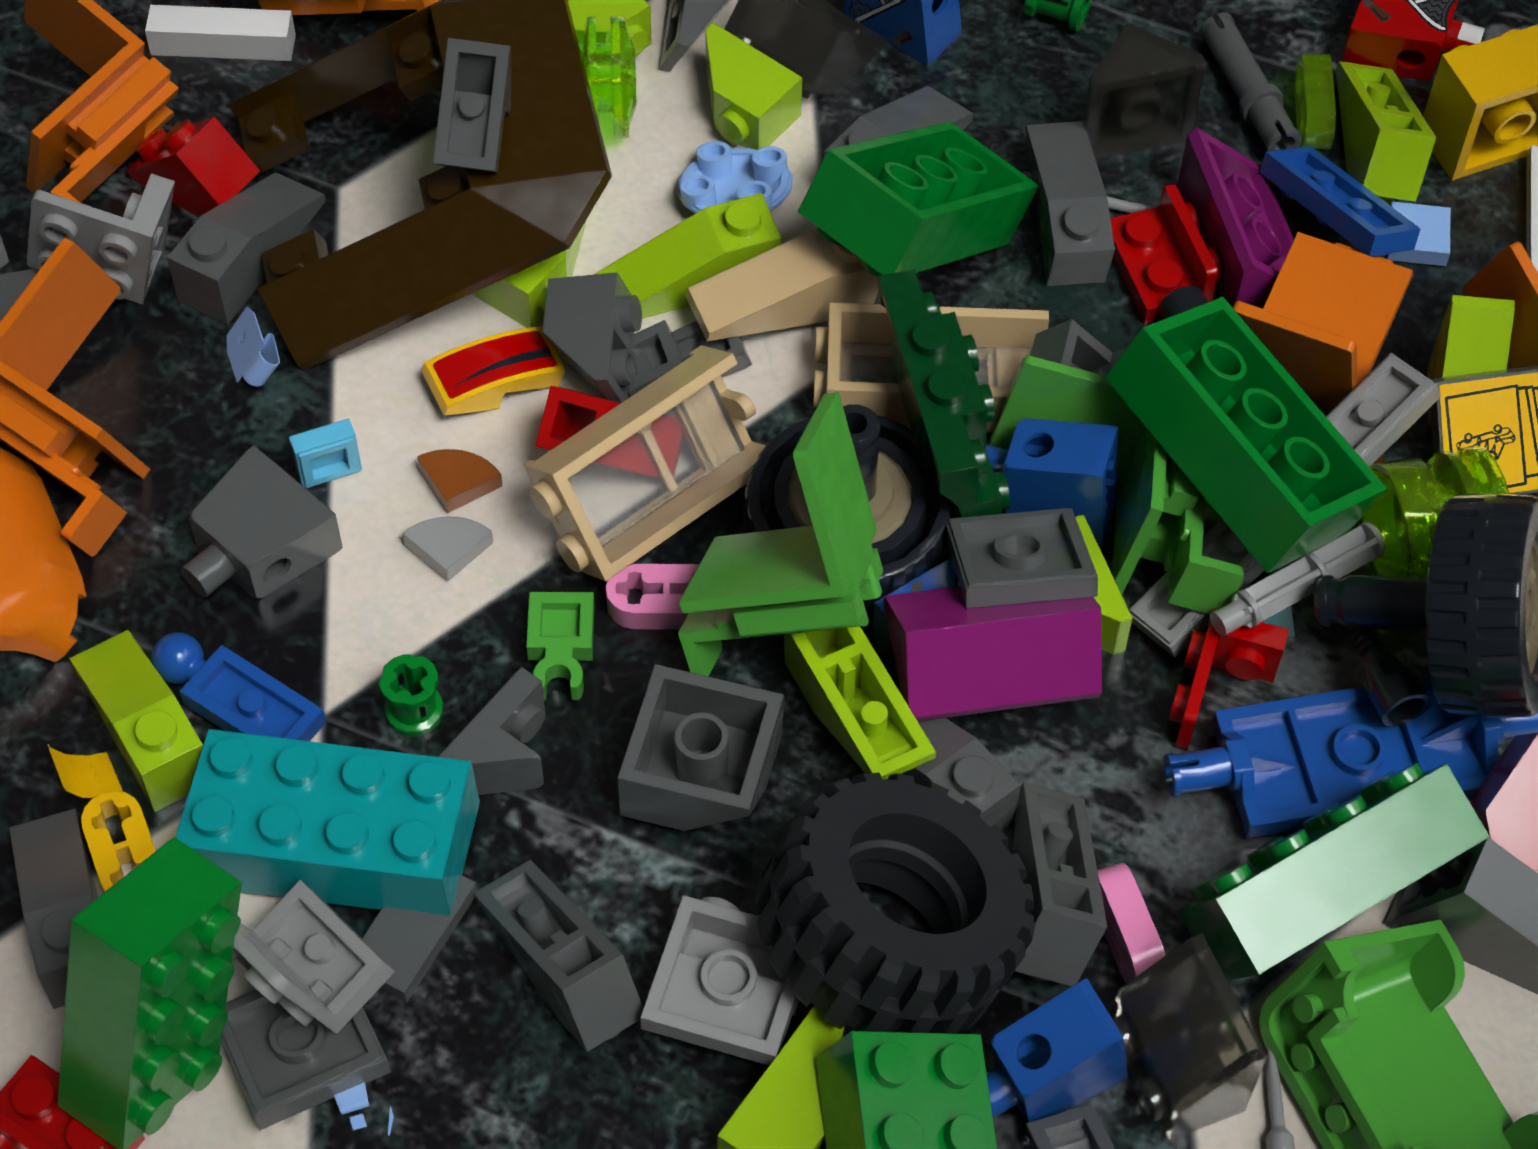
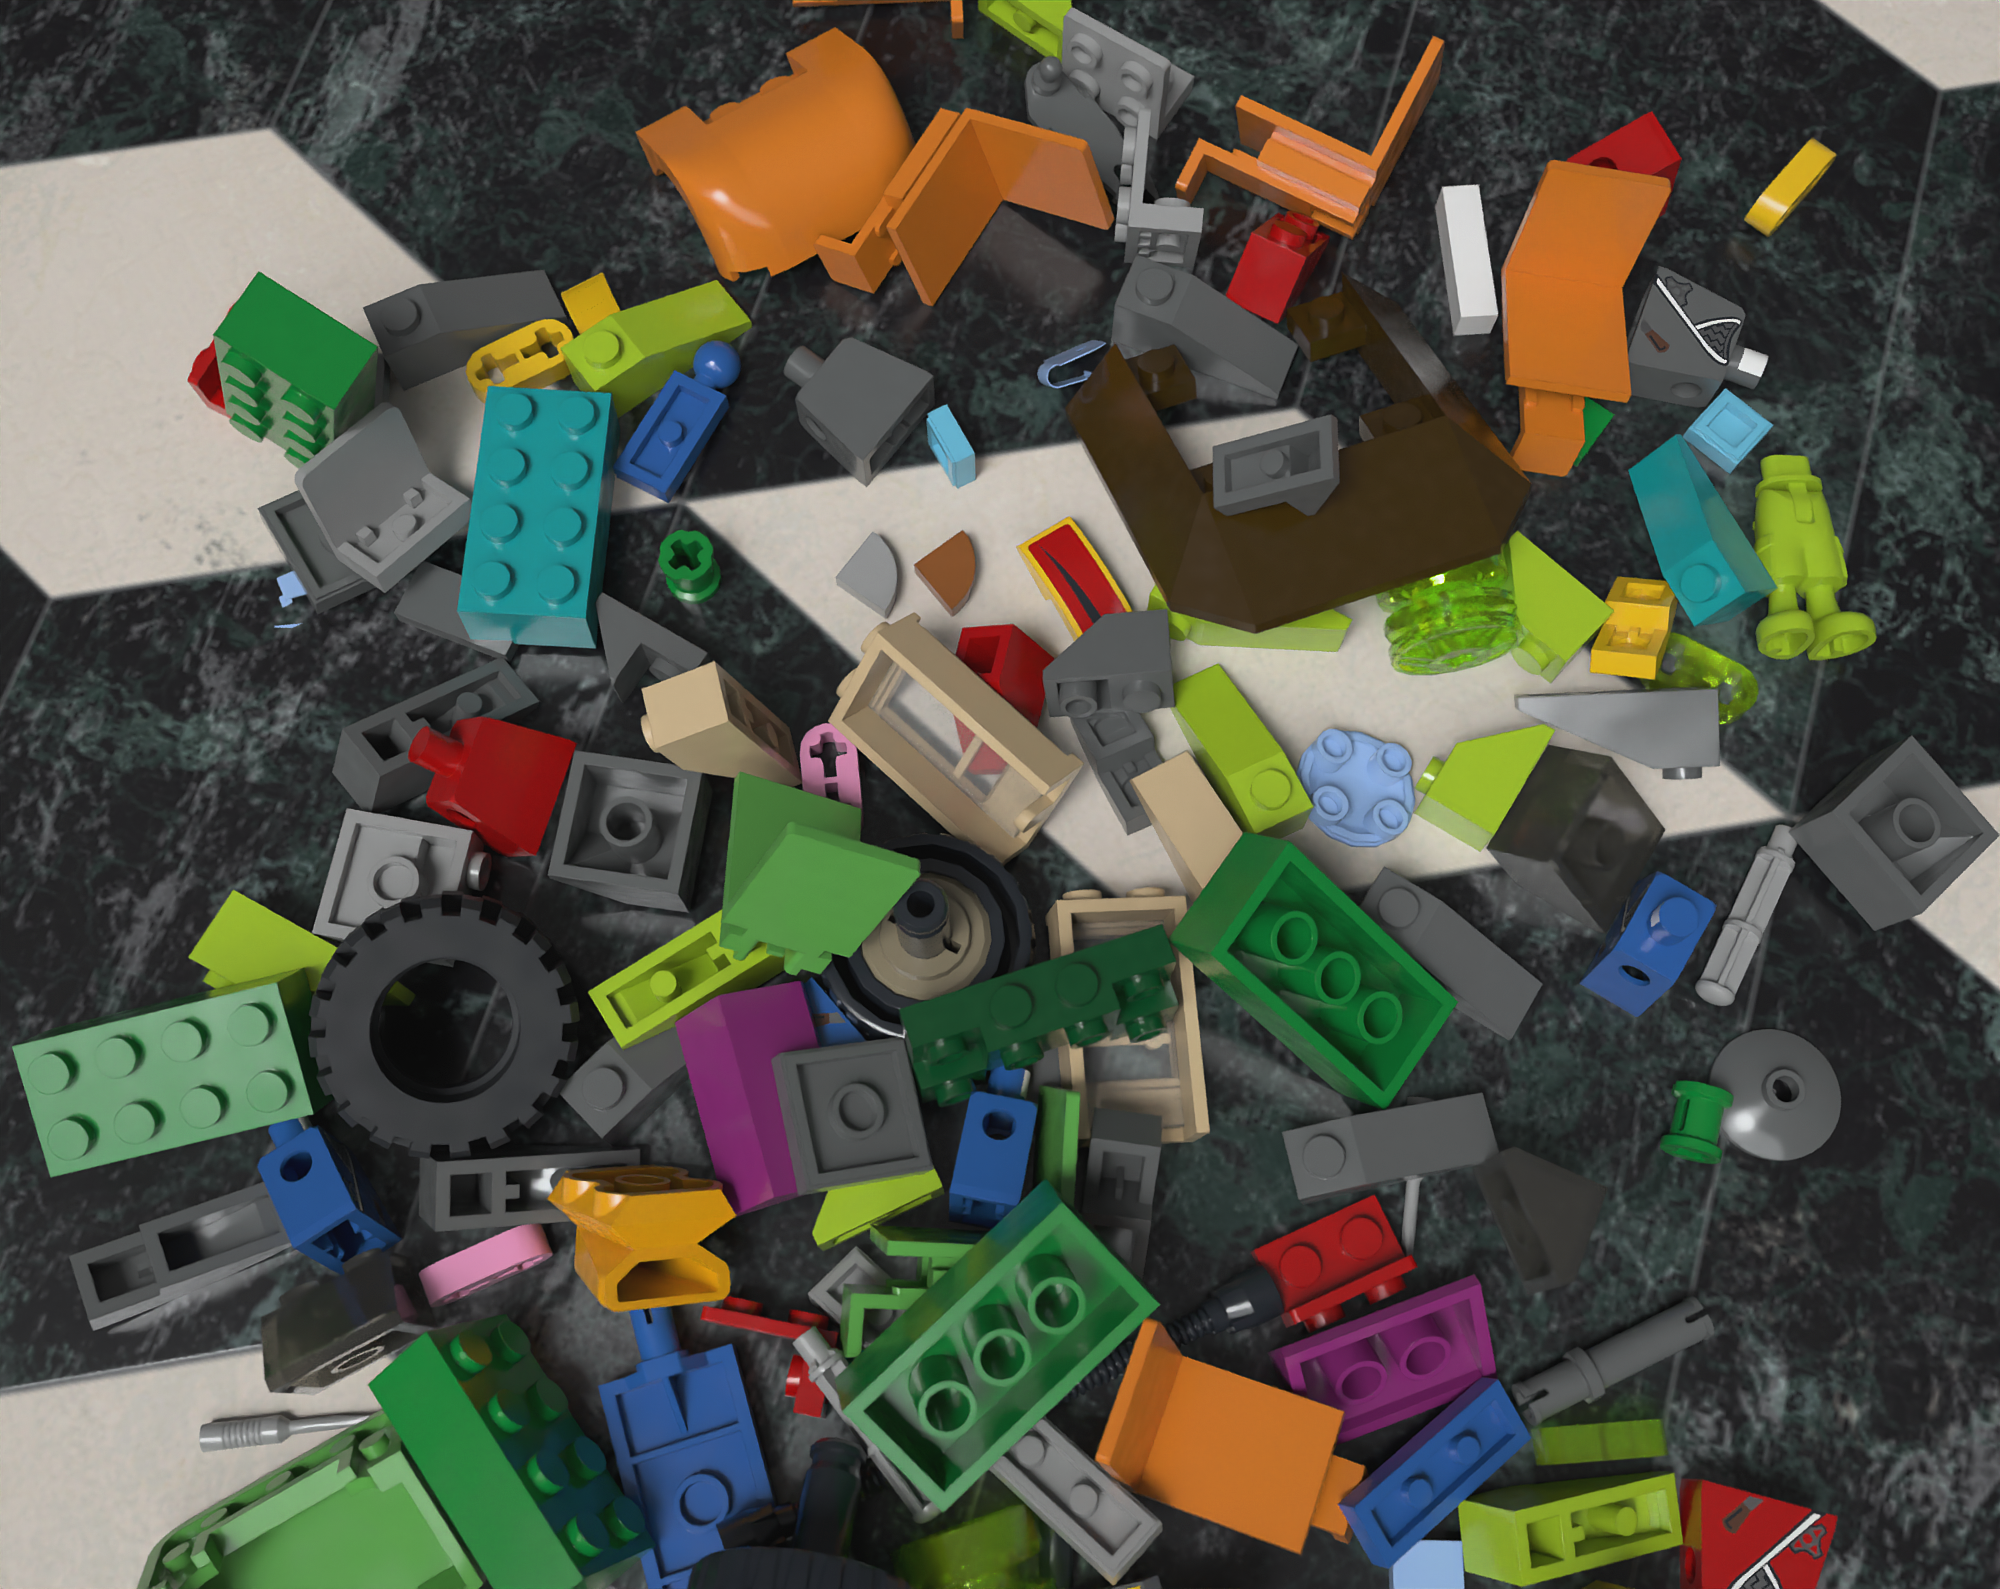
camera: 85 degrees right, 15 degrees up
bright green plate [527,592,595,700] -> none
none -> red torso [408,716,577,857]
none -> light orange piece [547,1164,736,1312]
none -> tan slope [641,661,802,787]

